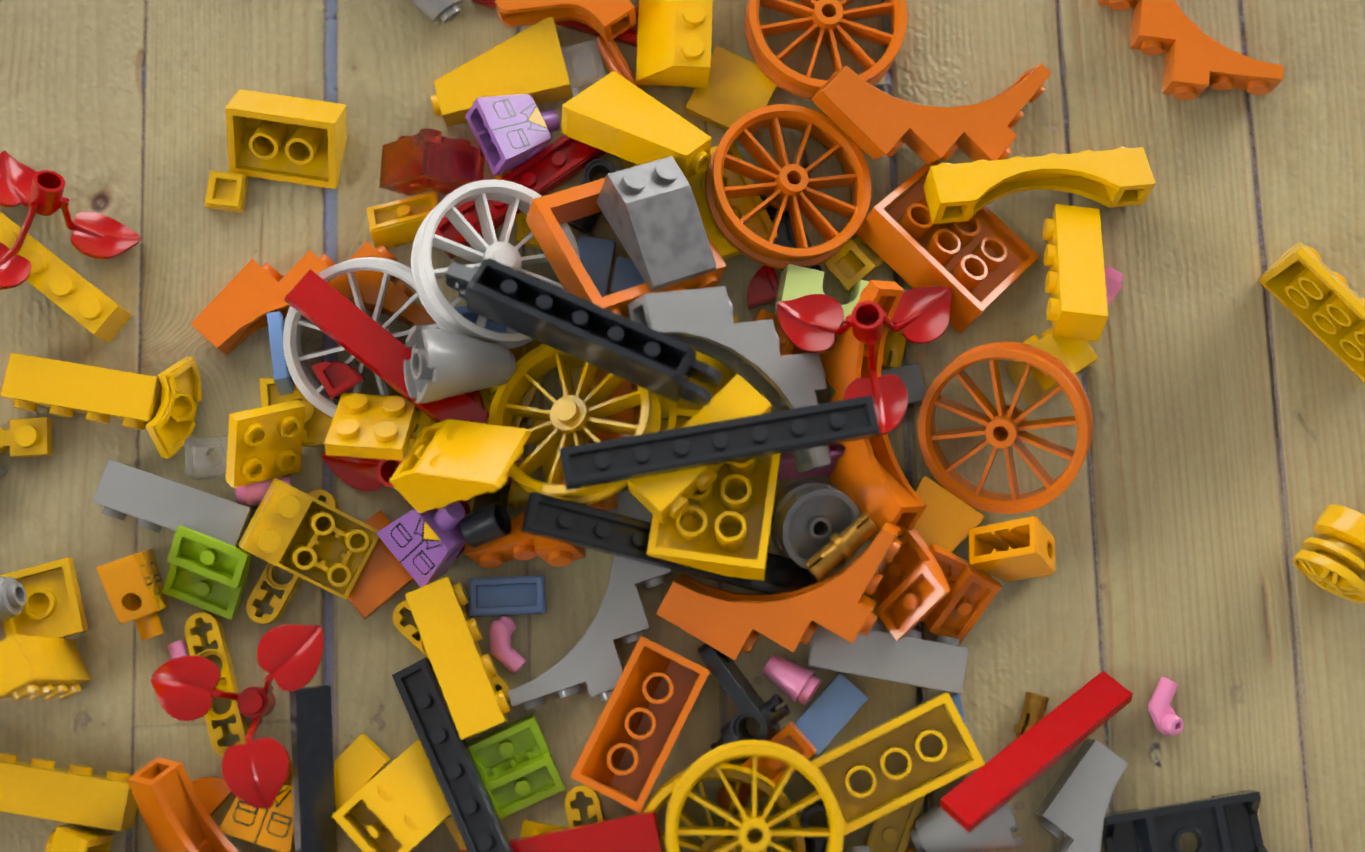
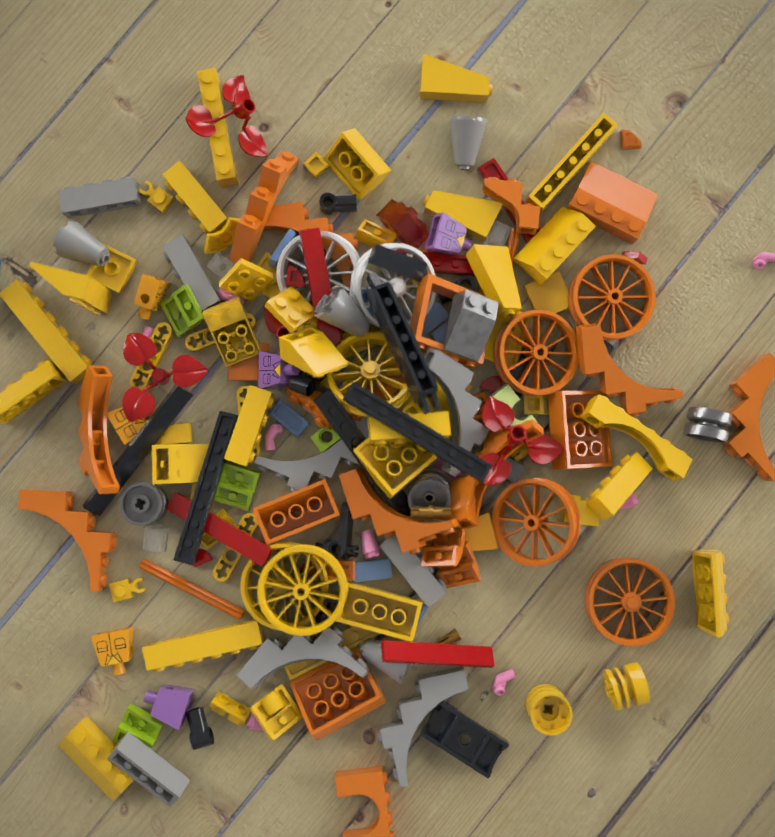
camera: 40 degrees right, 5 degrees up
orange tile [191,777,233,816] -> none
light orange torso [969,516,1056,582] -> none
none -> orange arch [229,151,299,263]
none -> lime brick [311,427,341,453]
none -> black piece [319,192,357,215]
none -> black tile [368,243,427,282]
none -> yellow wheel [525,684,573,736]
none -> orange wheel [585,557,675,646]
none -> flat silver wheel [683,407,732,443]

